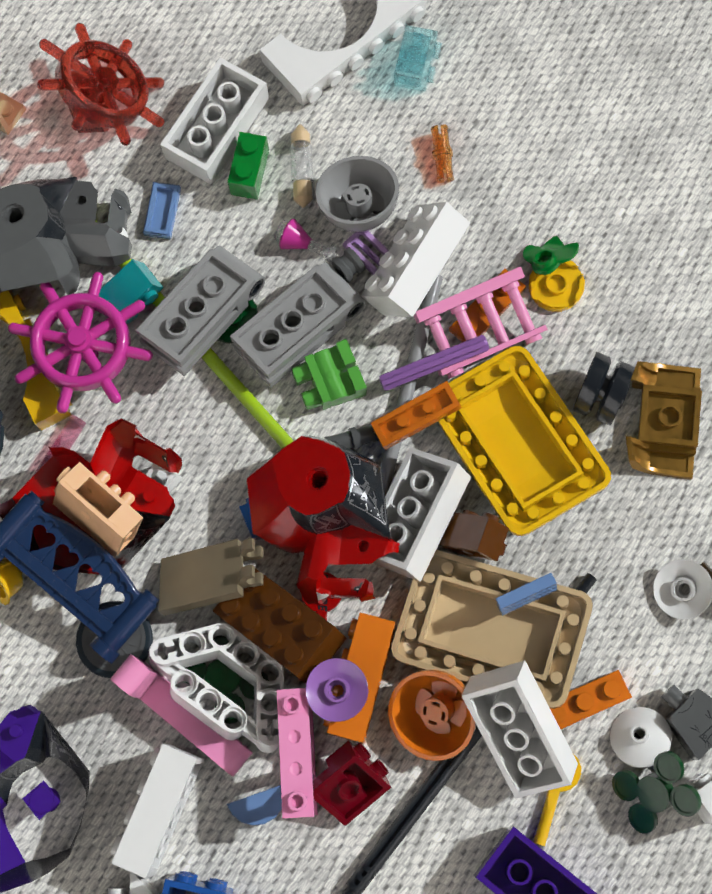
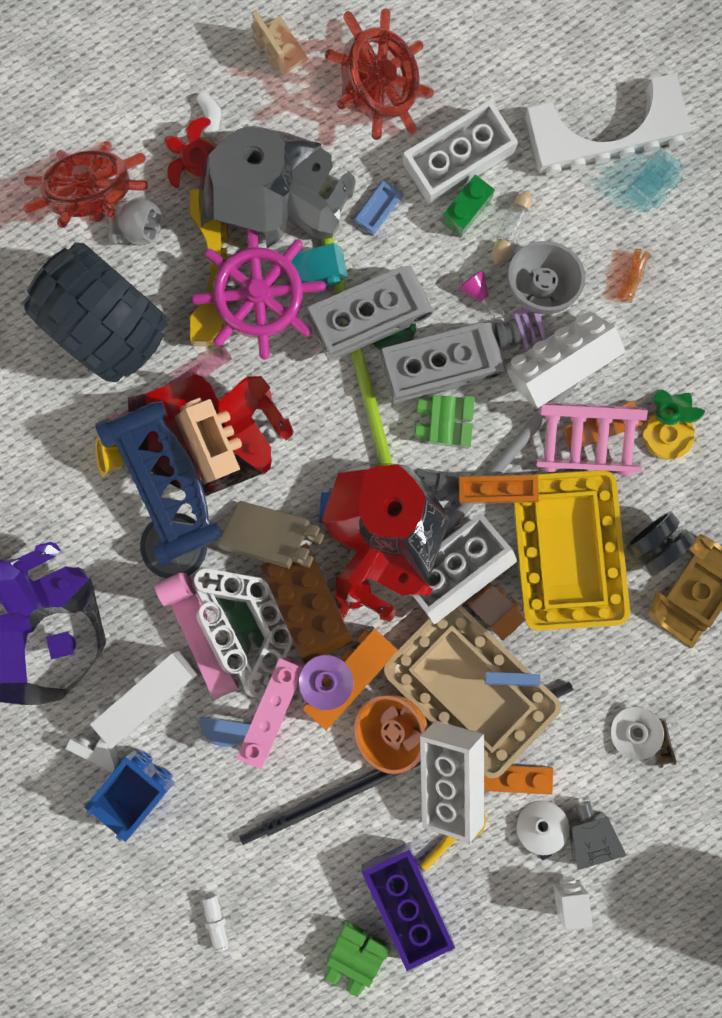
camera: 20 degrees right, 10 degrees up
dark red plate [313,740,392,826] -> none
medium lavender axle [379,335,489,391] -> none
dark green piece [612,751,702,834] -> none

